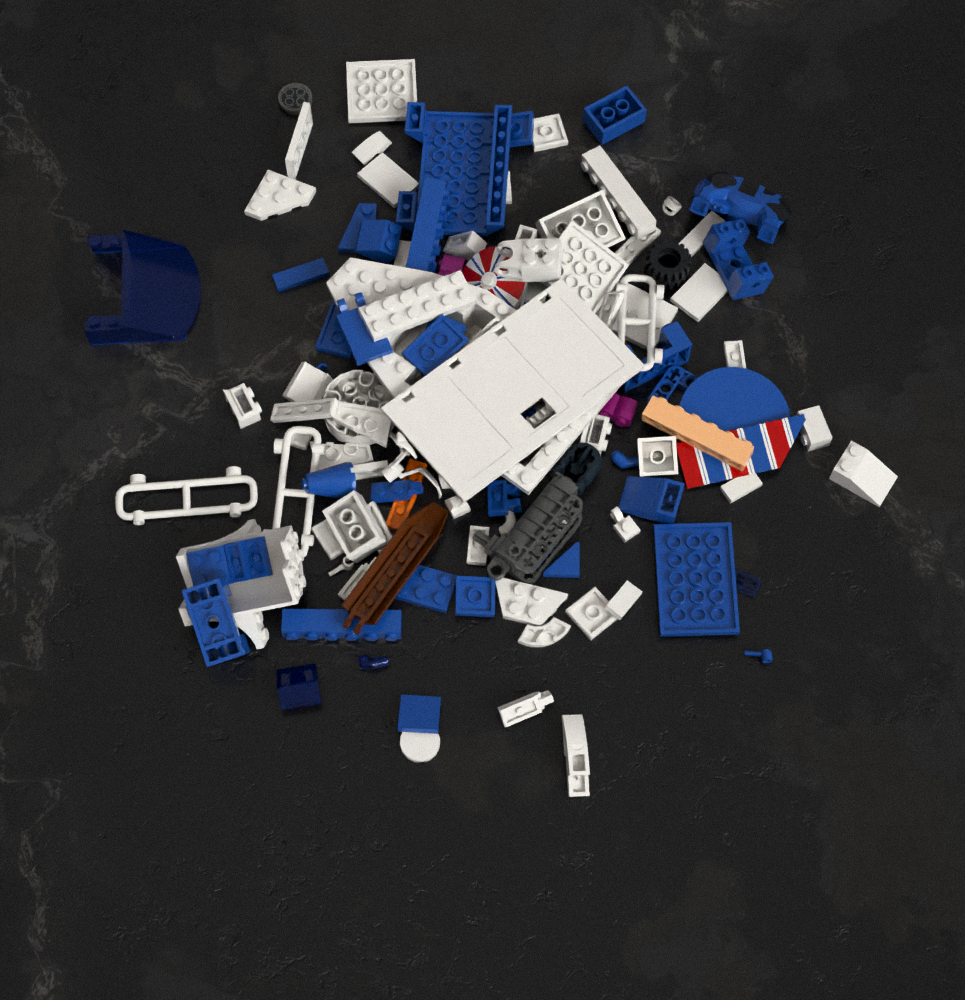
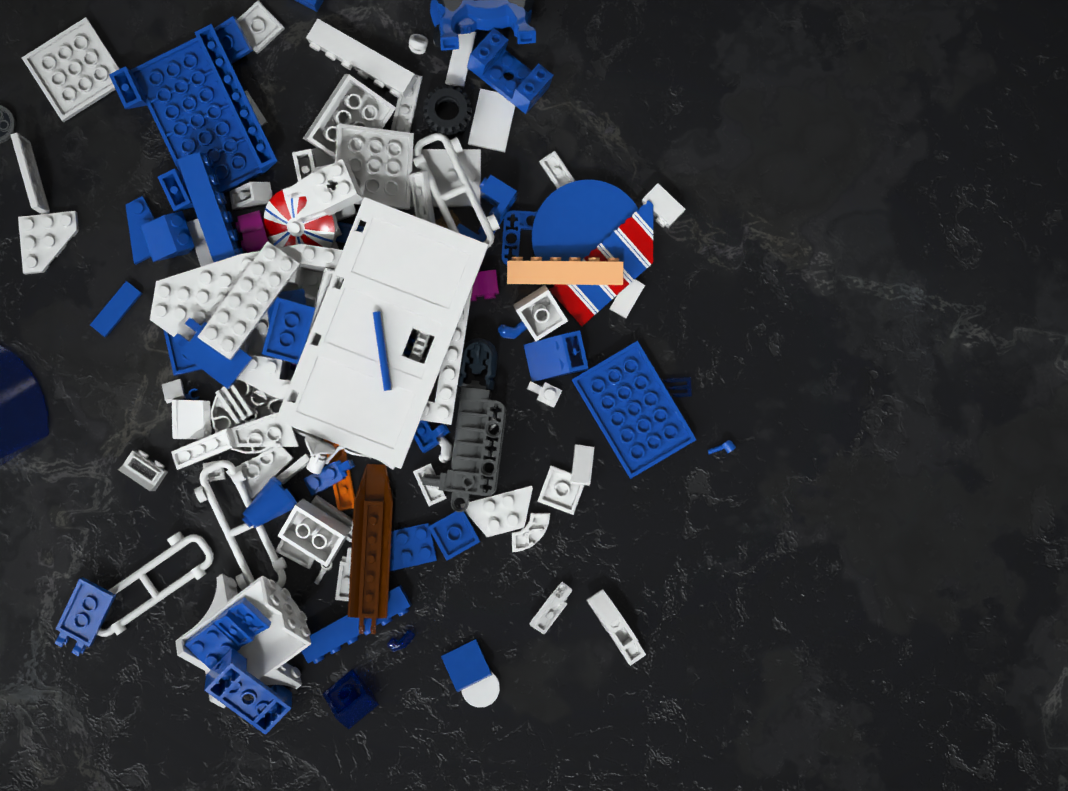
camera: 30 degrees left, 20 degrees up
white slope [352,131,392,165] -> none
white tile [357,152,419,208] -> none
blue tile [543,542,580,578] -> none
white window [580,415,612,456] -> none
white slope [829,441,898,507] -> none
none -> tile [55,577,116,656]
none -> white tile [162,379,186,404]
none -> white tile [215,384,253,425]
none -> blue bar [373,311,392,391]

